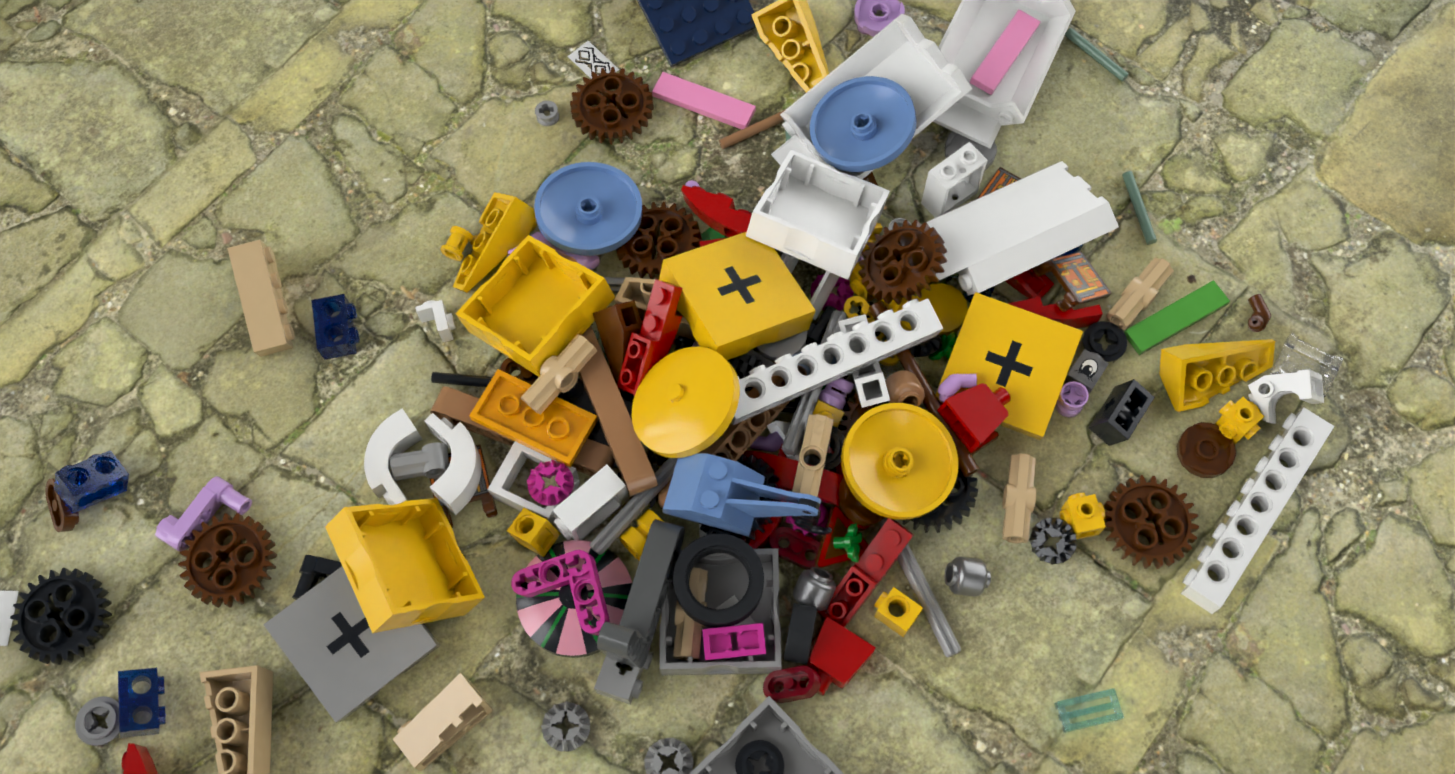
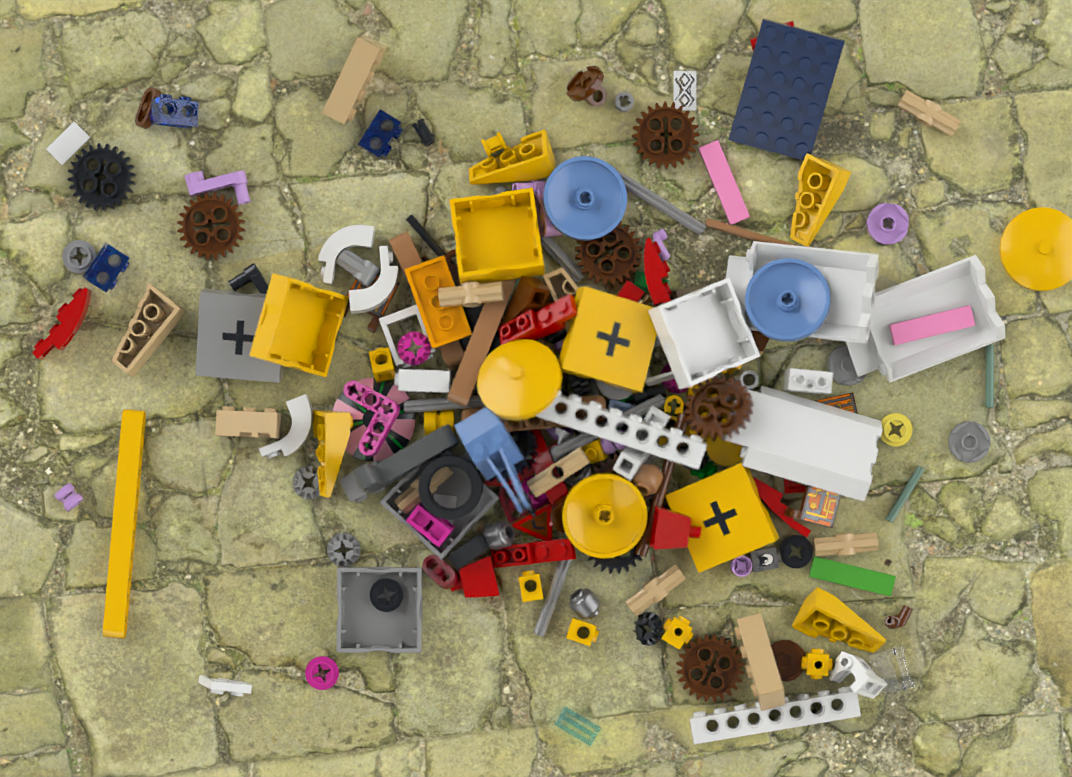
camera: 40 degrees right, 20 degrees up
white bracket [415,300,456,342] -> none
green plant [833,523,862,563] -> none
lavender arm [938,374,977,402] -> none
black brick [1089,379,1155,446] -> none
none -> white arch [259,394,313,459]
none -> yellow wedge [313,410,353,498]
none -> black pin [412,119,436,147]
none -> reddish brown tile [566,66,607,107]
none -> yellow brick [566,617,599,646]
none -> light grey axle [613,167,706,235]
none -> tan wedge [734,613,786,711]
none -> light yellow gear [881,413,913,447]
none -> light grey tile [948,421,990,463]

